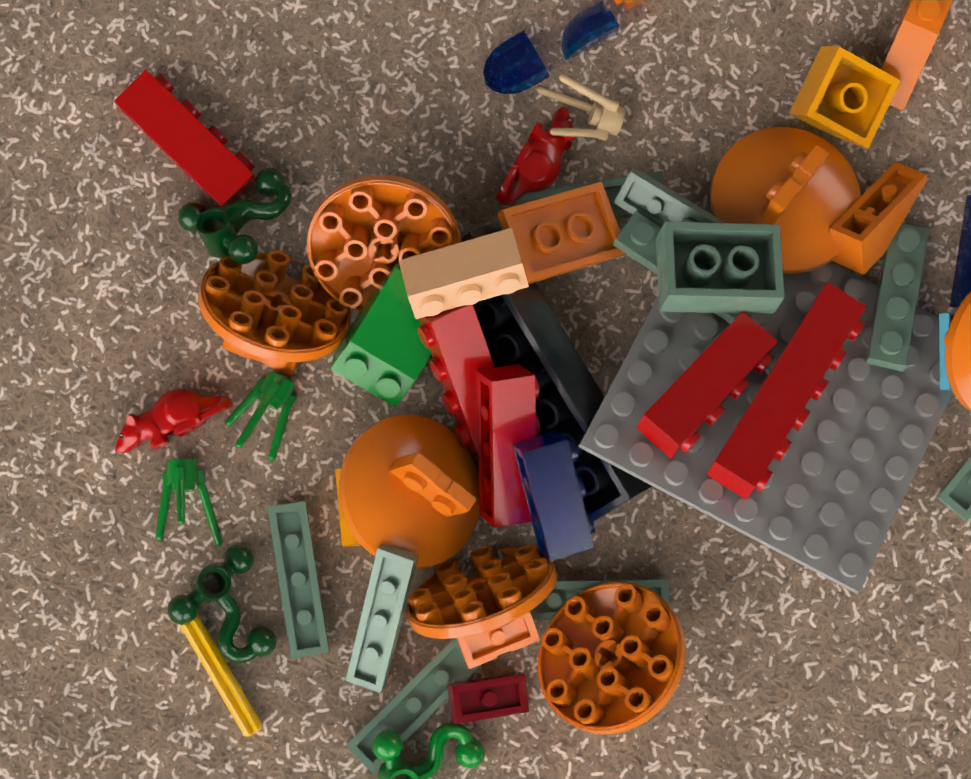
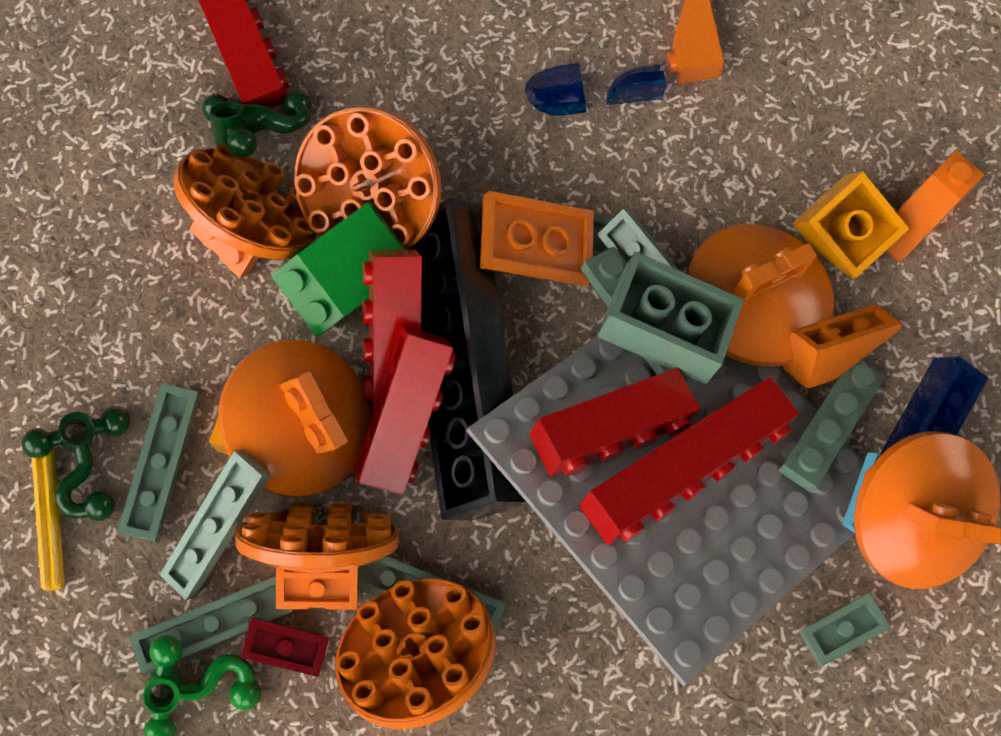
camera: 25 degrees right, 10 degrees down
red animal [115,389,233,453] -> none
green plant [155,459,223,546] -> none
green plant [225,371,297,461] -> none
light nougat brick [399,228,529,319] -> none
red animal [496,107,576,206] -> none
clear blue brick [512,430,595,562] -> none
tan plant [537,74,625,141] -> none

